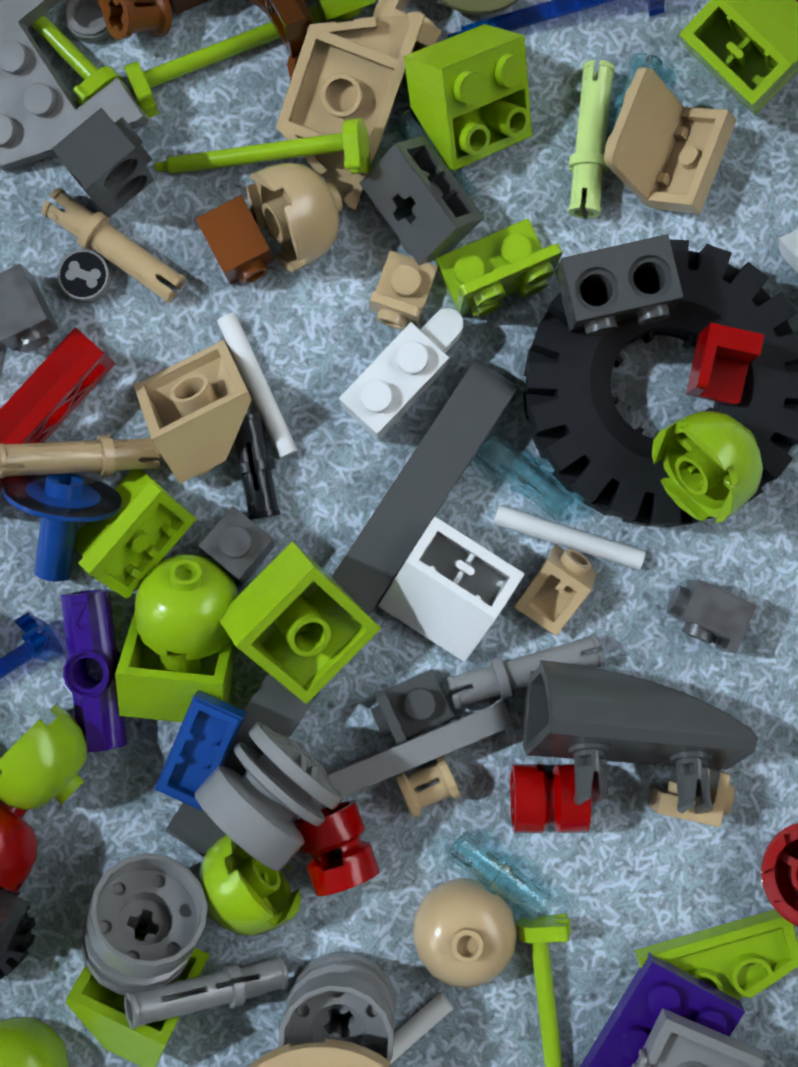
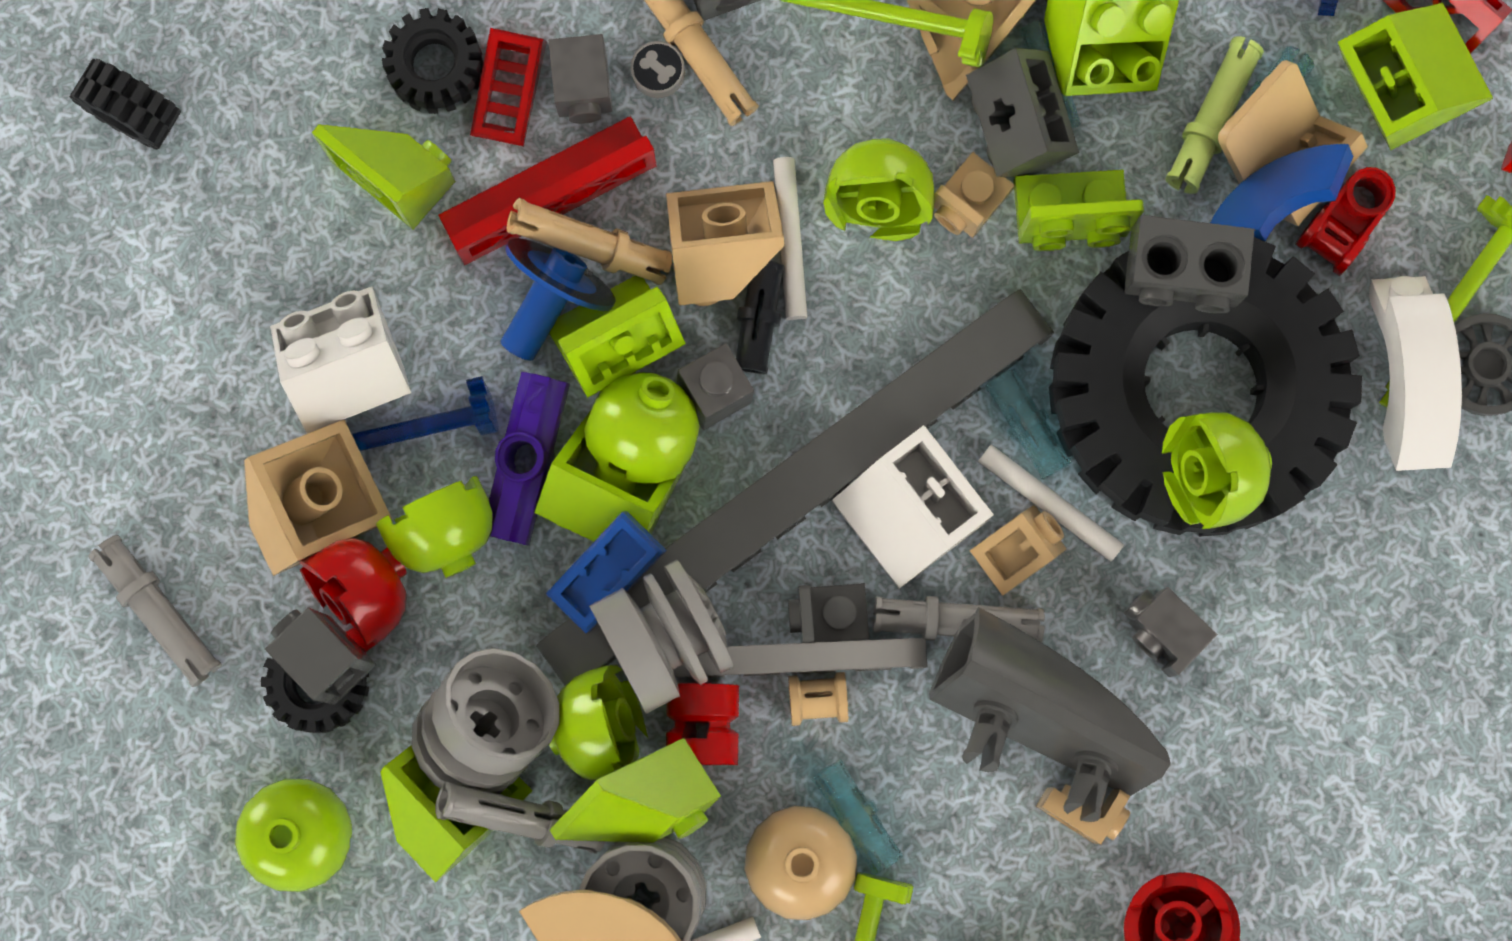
camera: 20 degrees right, 5 degrees down
dark orange brick [196,195,274,285] -> none
lime slope [220,541,381,704] -> none
tan cylinder [247,163,342,272] -> none
white brick [339,308,463,441] -> none
red wheel [510,764,591,834] -> none
red panel [686,322,765,405] -> none
none -> lime slope [549,738,721,843]
none -> lime cylinder [823,138,935,241]
none -> blue tile [1210,144,1354,241]
none -> red piece [1295,167,1396,276]

